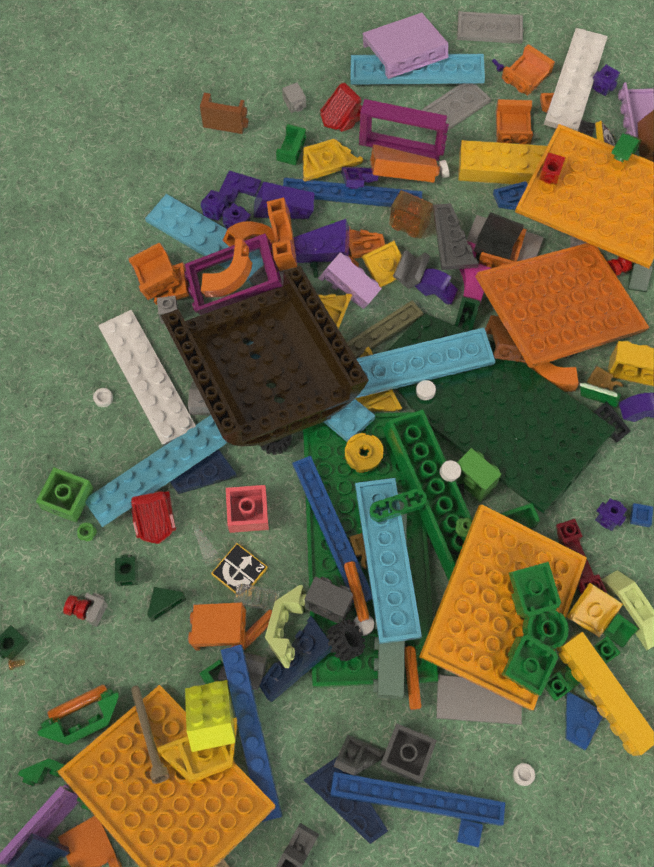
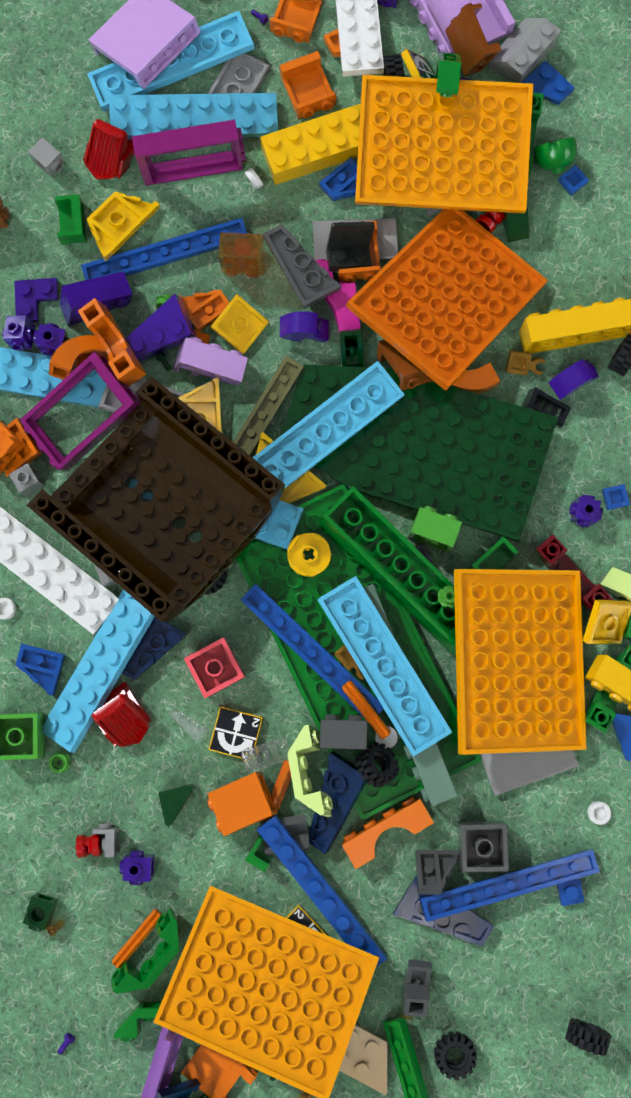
camera: 20 degrees left, 15 degrees up
dark green brick [115,555,138,586] -> none
dark tan piece [131,686,169,784] -> none
yellow wing [157,718,237,783] -> none
neon yellow brick [185,680,236,752] -> none
orange arch [201,239,253,297] -> none
dark purple plate [341,167,379,189] -> none
green beam [369,489,427,522] -> none
orange slope [370,144,440,183] -> none
dark grey panel [393,250,430,289] -> none
orange axle [404,646,421,710] -> none
white tile [416,380,436,400] -> none
white tile [440,460,461,482] -> none
green plate [502,562,569,696] -> none
red brick [539,152,566,185] -> none
green slope [580,383,621,407] -> none
none -> blue wing [15,644,66,696]
none -> medium azure plate [109,93,278,139]
none -> dark purple brick [120,850,155,885]
none -> orange arch [342,796,434,869]

